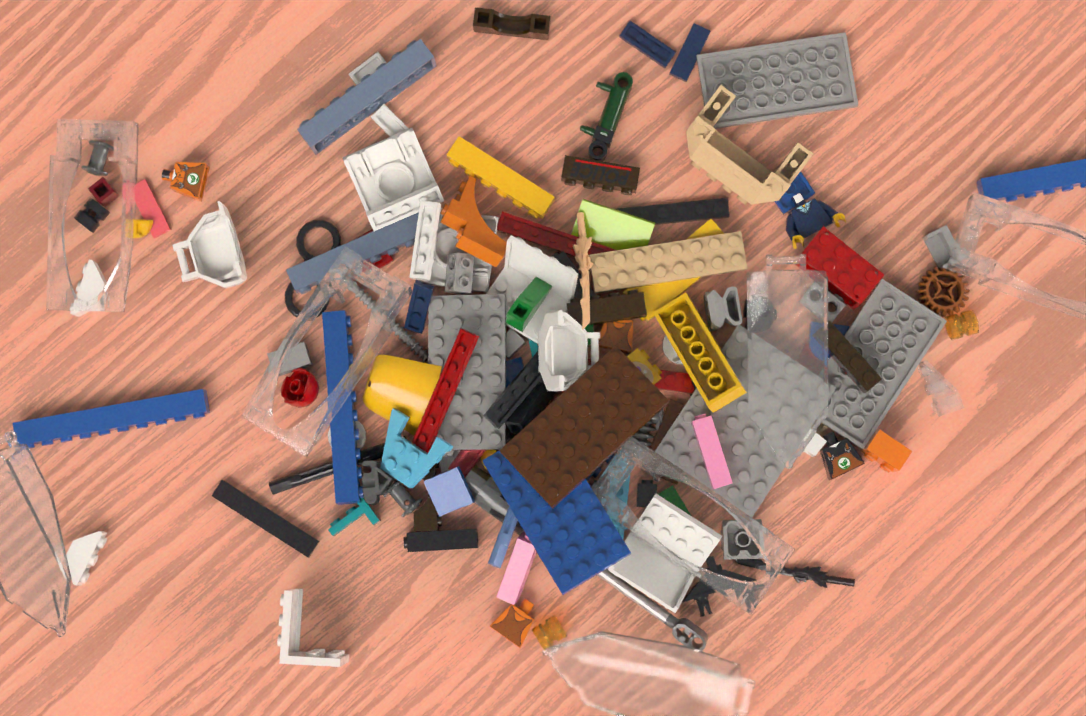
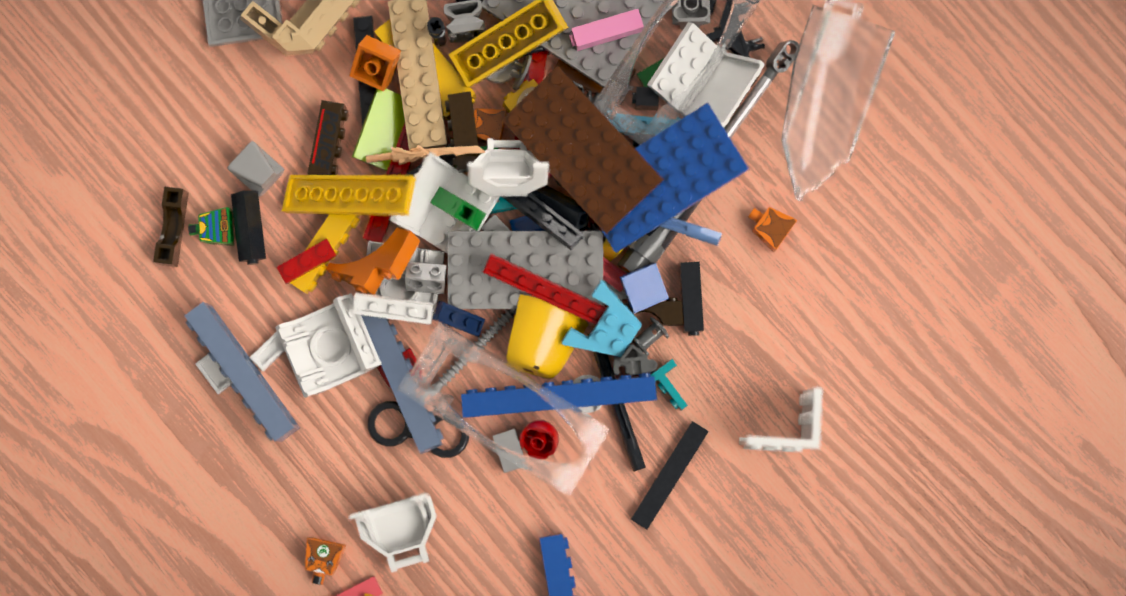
camera: 90 degrees left, 0 degrees up
bright pink brick [497,531,536,605] -> none
clear yellow wheel [532,615,567,650] -> none
dark green piece [580,72,633,161] -> none
dark blue tile [619,21,676,68] -> none
dark blue tile [669,23,711,82] -> none
none -> torso [188,207,235,246]
none -> light grey piece [227,141,285,197]
none -> black brick [231,190,266,265]
none -> red plate [276,239,337,284]
none -> yellow plate [282,175,416,216]
none -> orange brick [349,35,401,92]
none -> black pin [427,17,446,47]
none -> light grey piece [510,55,532,90]

